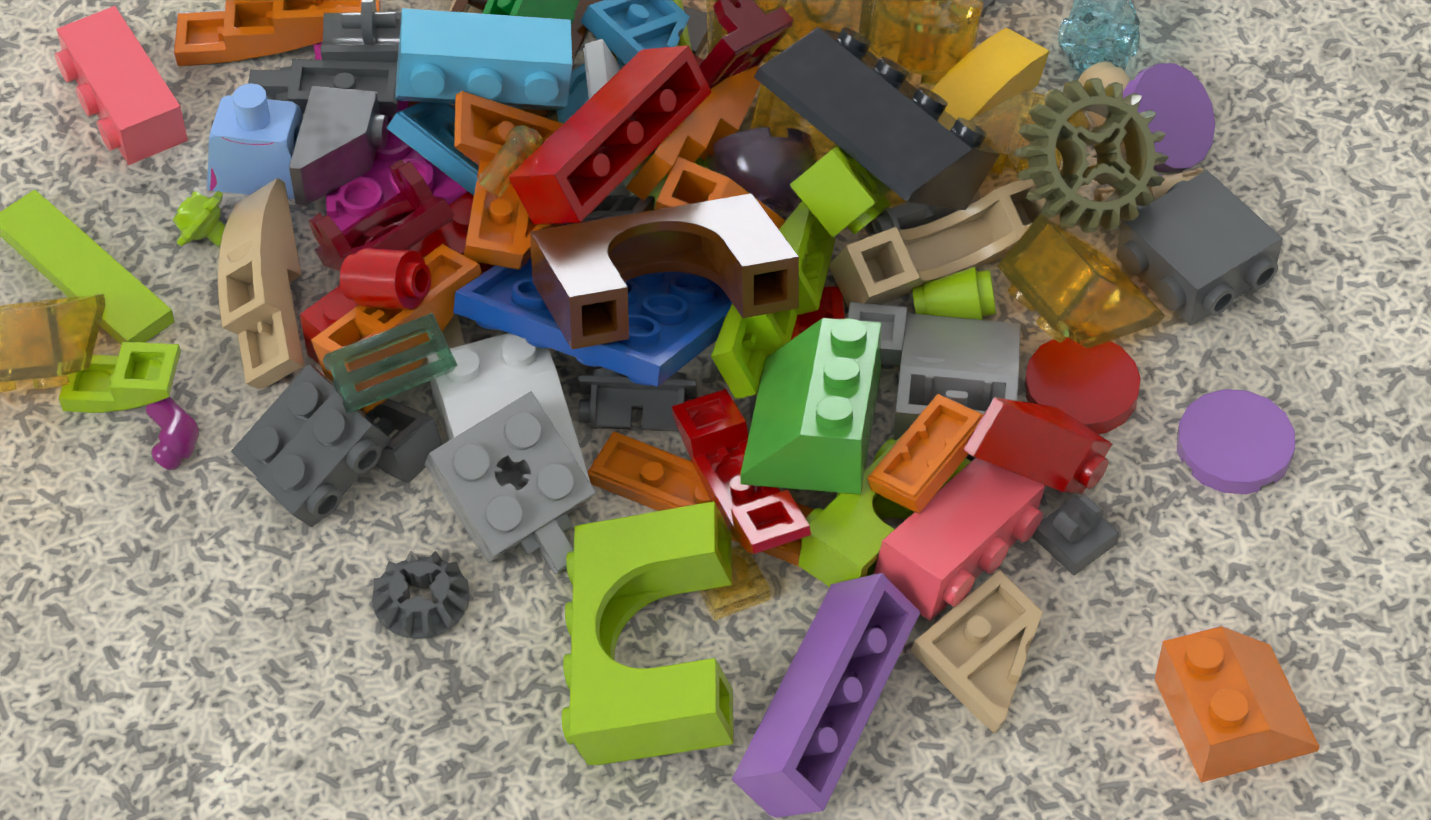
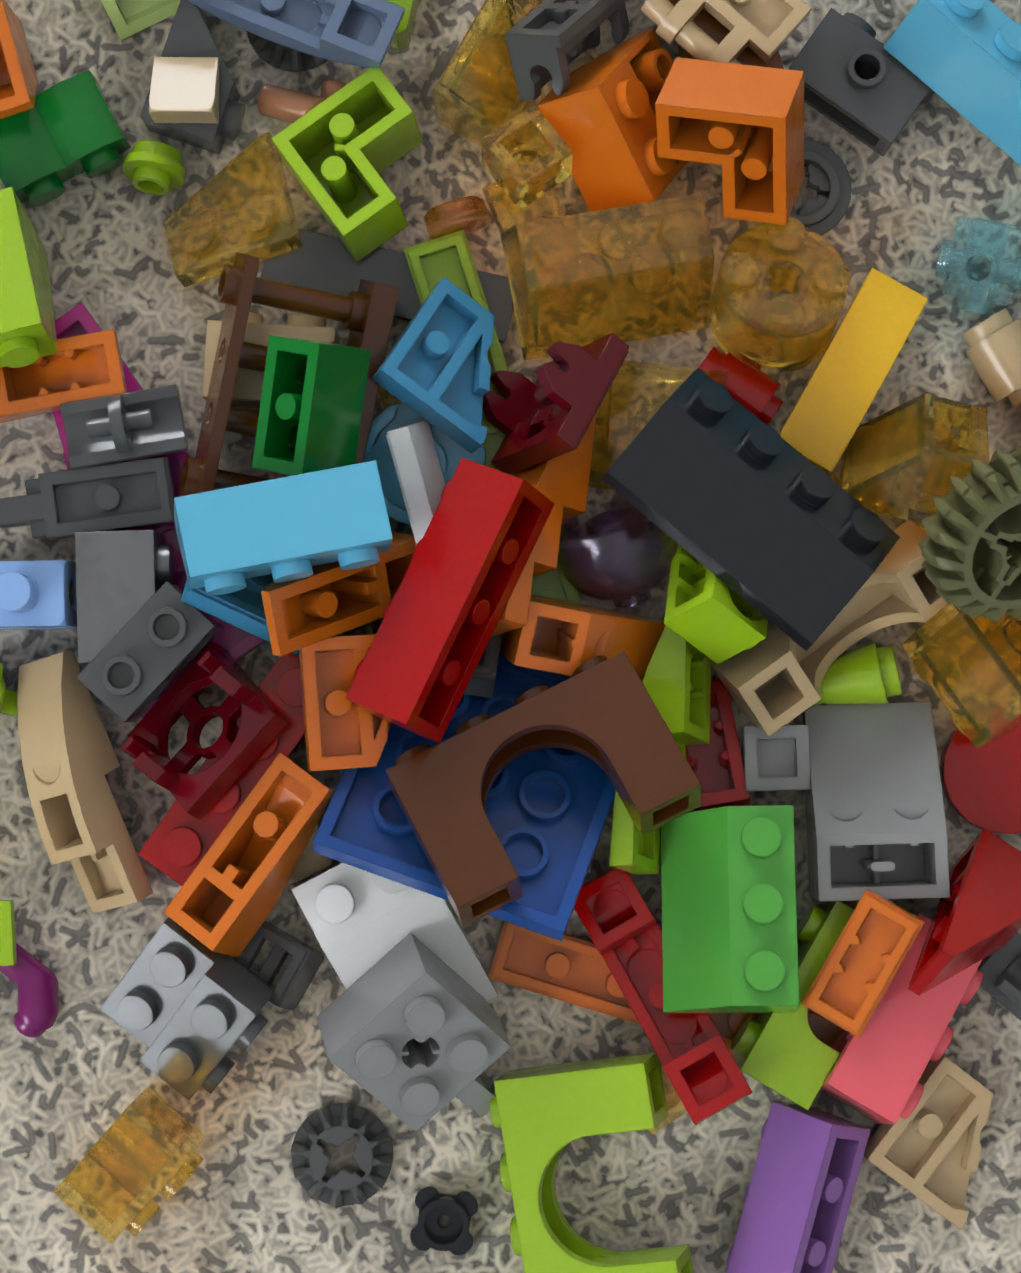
camera: 10 degrees left, 35 degrees up
clear green tile [322,313,458,414] -> none
red brick [340,248,431,310] -> none
clear yellow arm [476,125,543,198] -> none
none -> clear yellow brick [53,1085,206,1244]
none -> dark grey brick [76,581,224,722]
none -> black plate [410,1186,478,1255]

